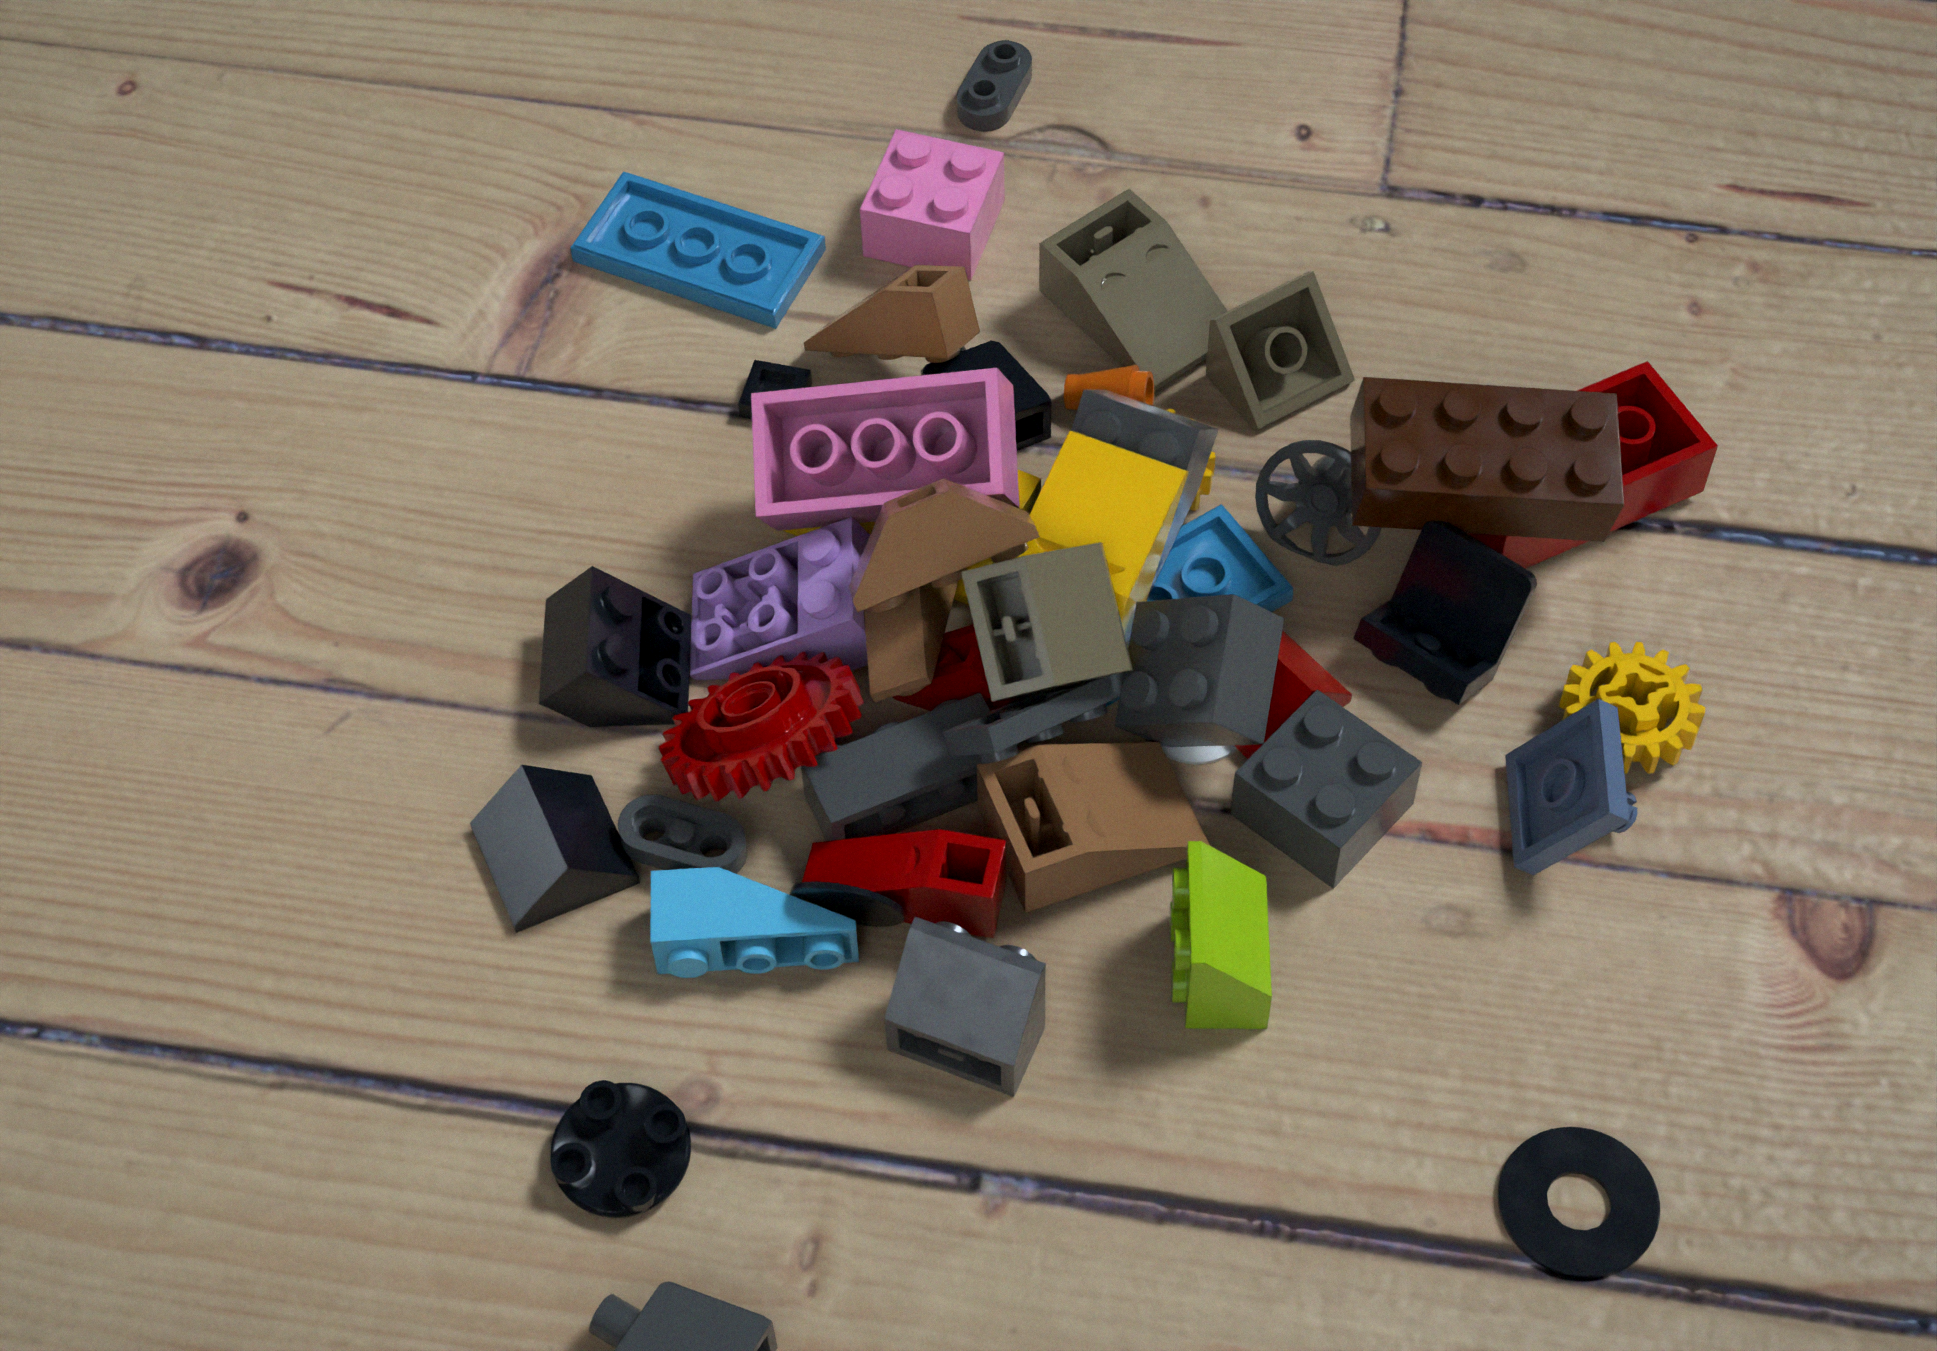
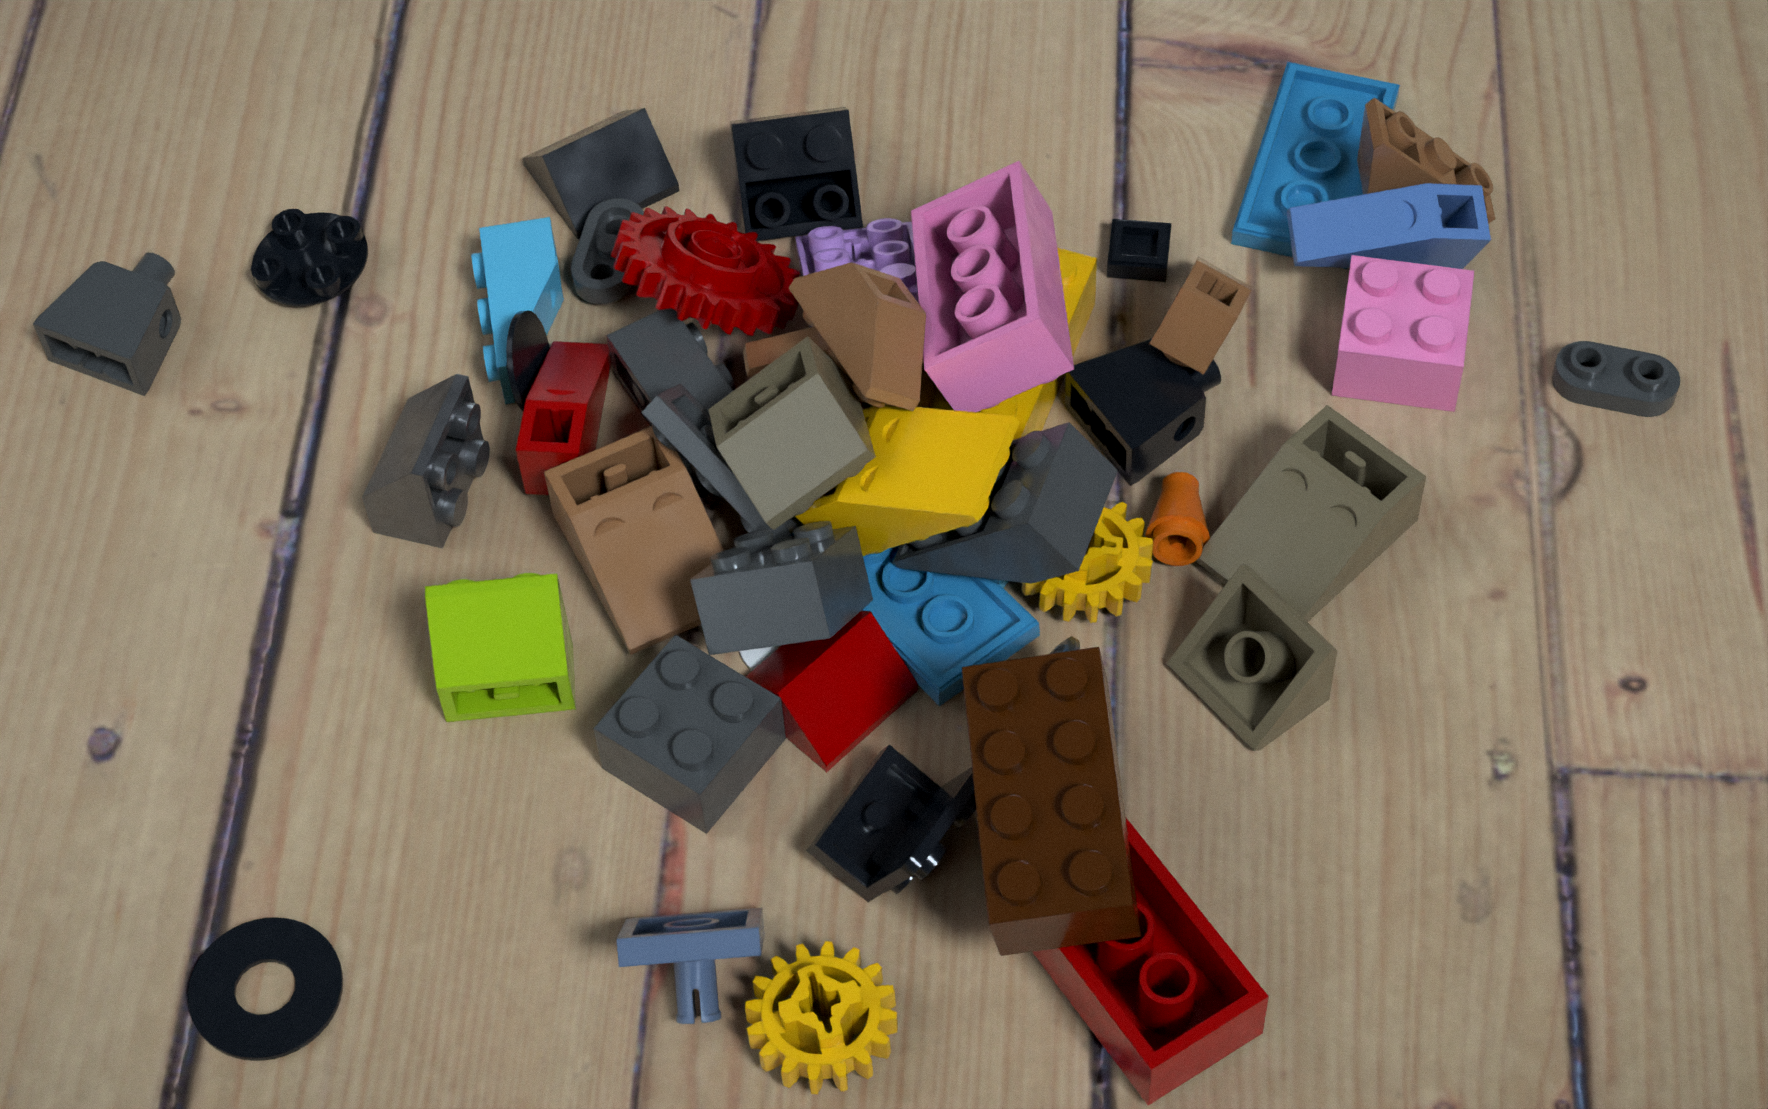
camera: 85 degrees right, 0 degrees up
none -> medium blue slope [1287,183,1491,269]
none -> medium nougat slope [1357,98,1495,223]

